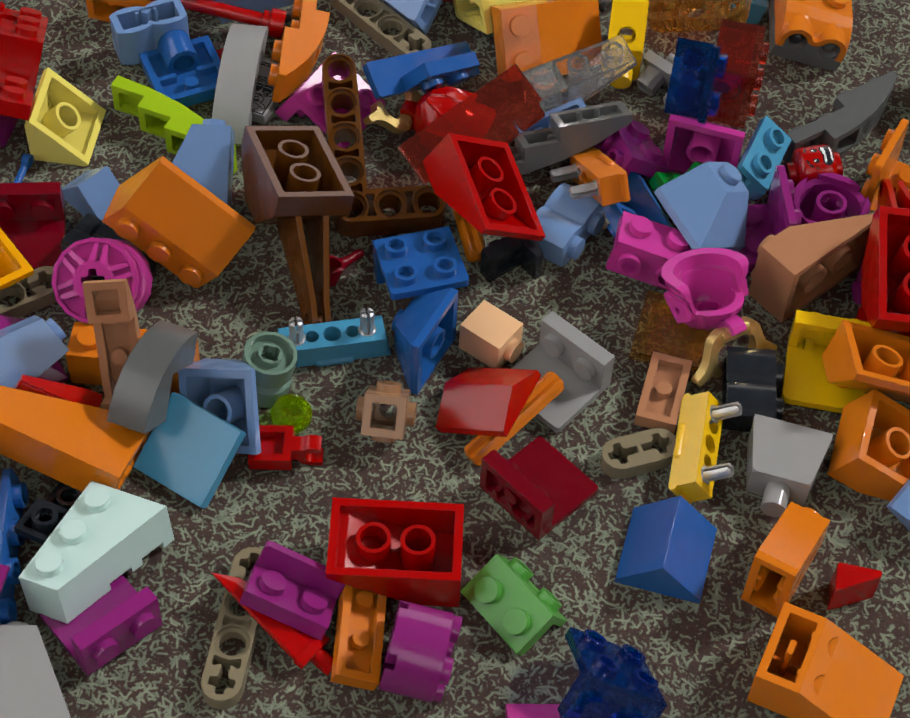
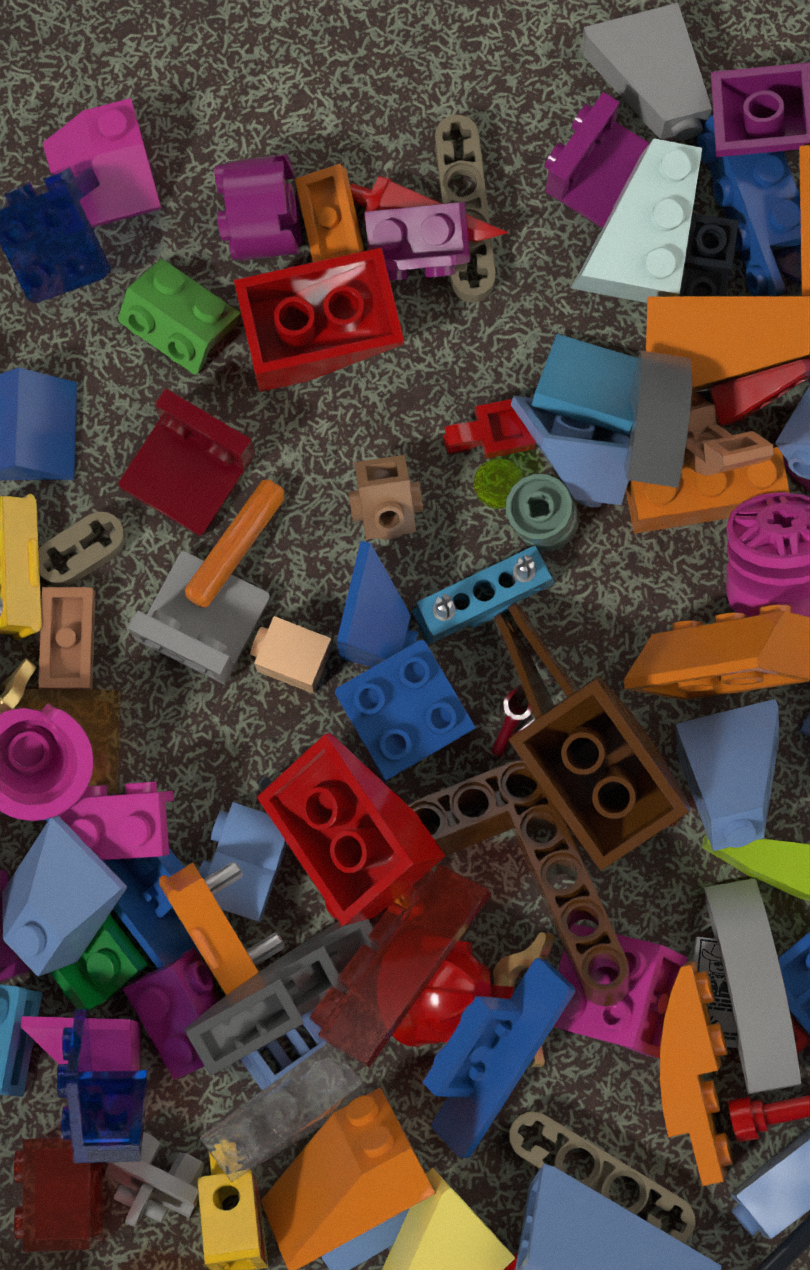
camera: 170 degrees right, 25 degrees up
red slope [436,367,541,437] -> none

